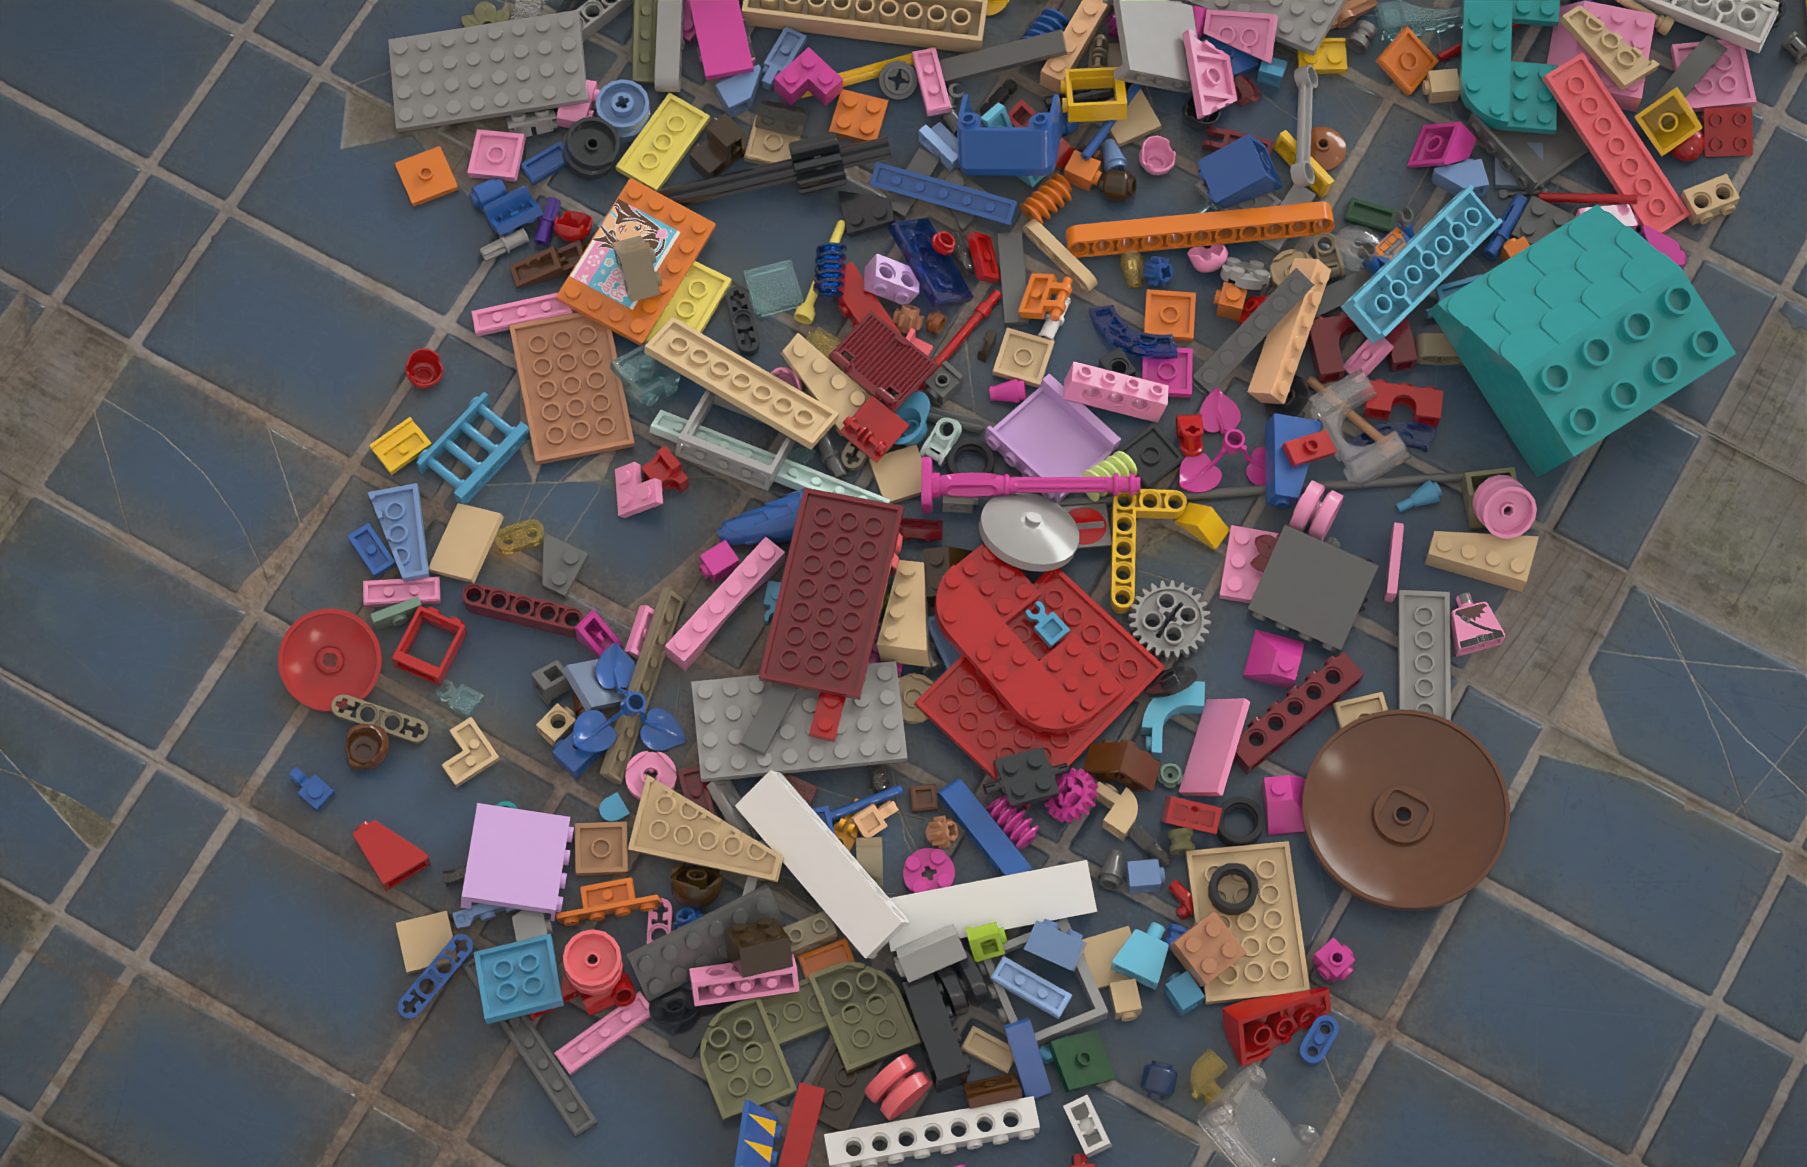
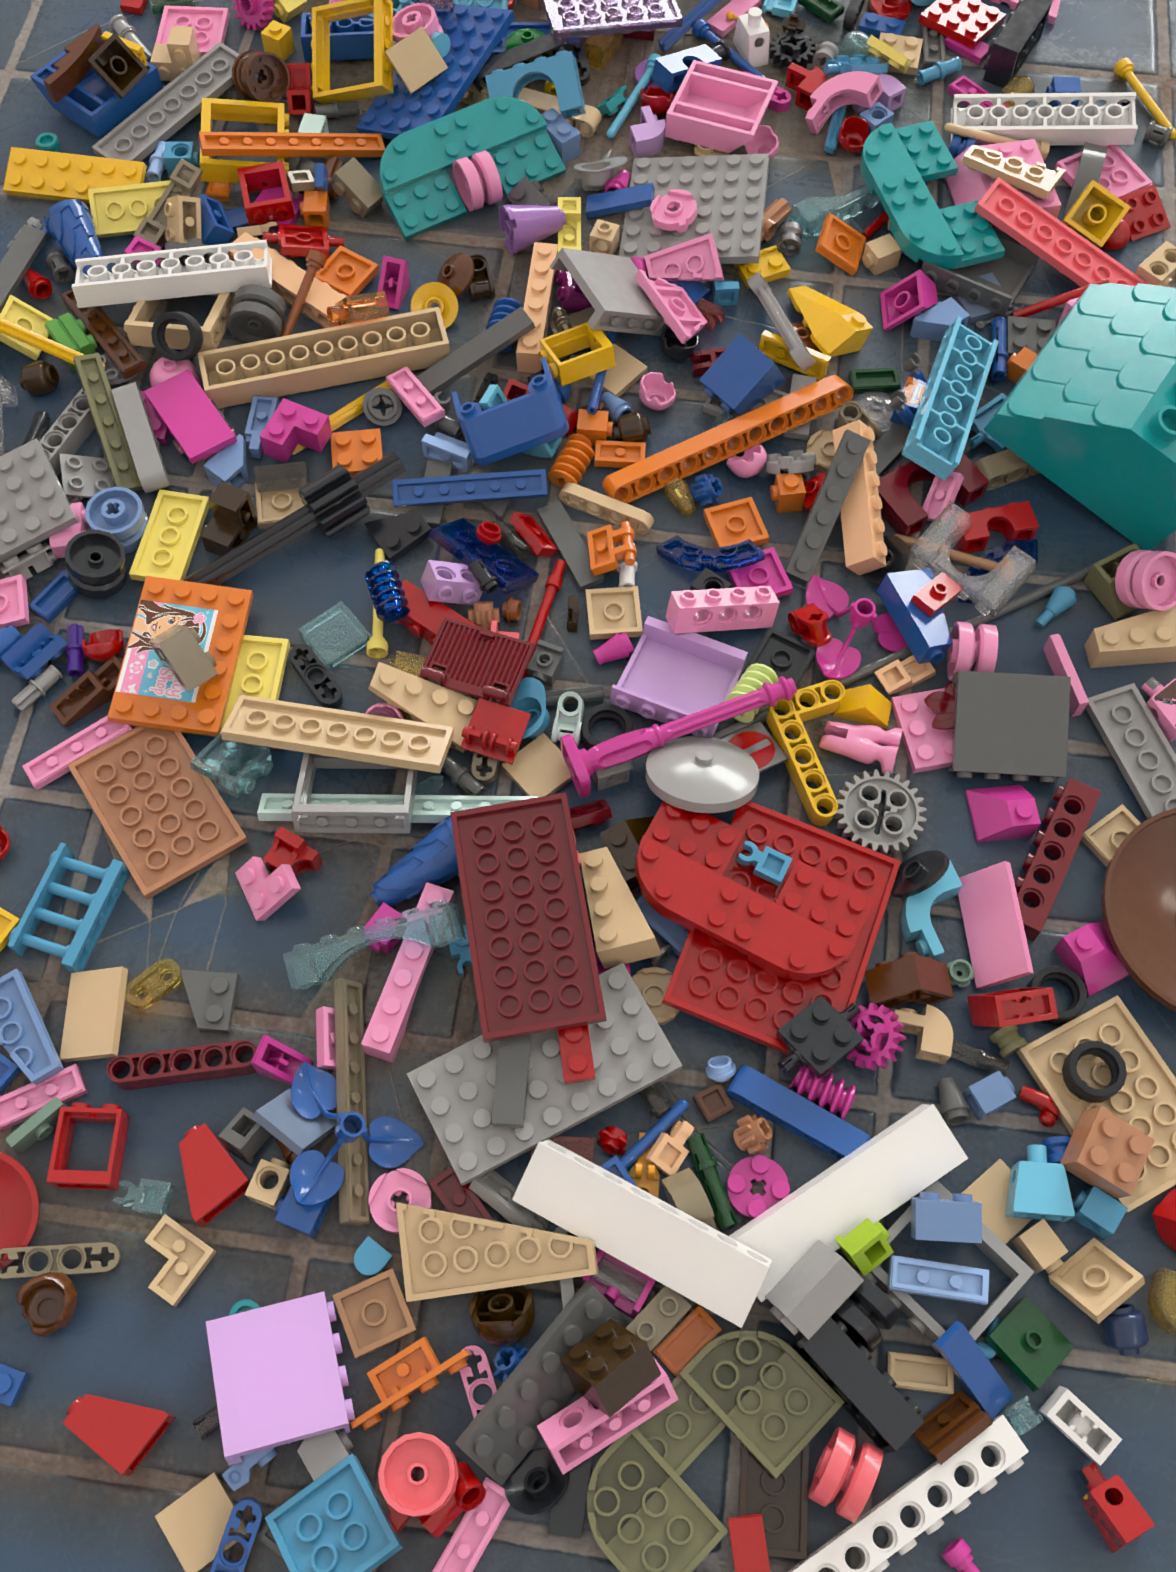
camera: 20 degrees left, 5 degrees down
none -> light grey hinge [59,453,115,504]
none -> red slope [179,1123,251,1228]
none -> clear light blue arch [283,900,466,990]
none -> black pin [468,559,499,594]
none -> window [580,1249,656,1319]
none -> orange plate [594,440,646,468]
none -> red plate [596,1126,628,1155]
none -> dark green pin [686,1133,738,1230]
none -> light blue plate [706,1055,736,1082]
none -> yellow wedge [787,286,873,357]
none -> bright pink piece [819,721,903,777]
none -> light nougat slope [874,655,936,695]
none -> clear light blue wheel [1000,1394,1044,1436]
none -> tan plate [1048,1238,1145,1324]

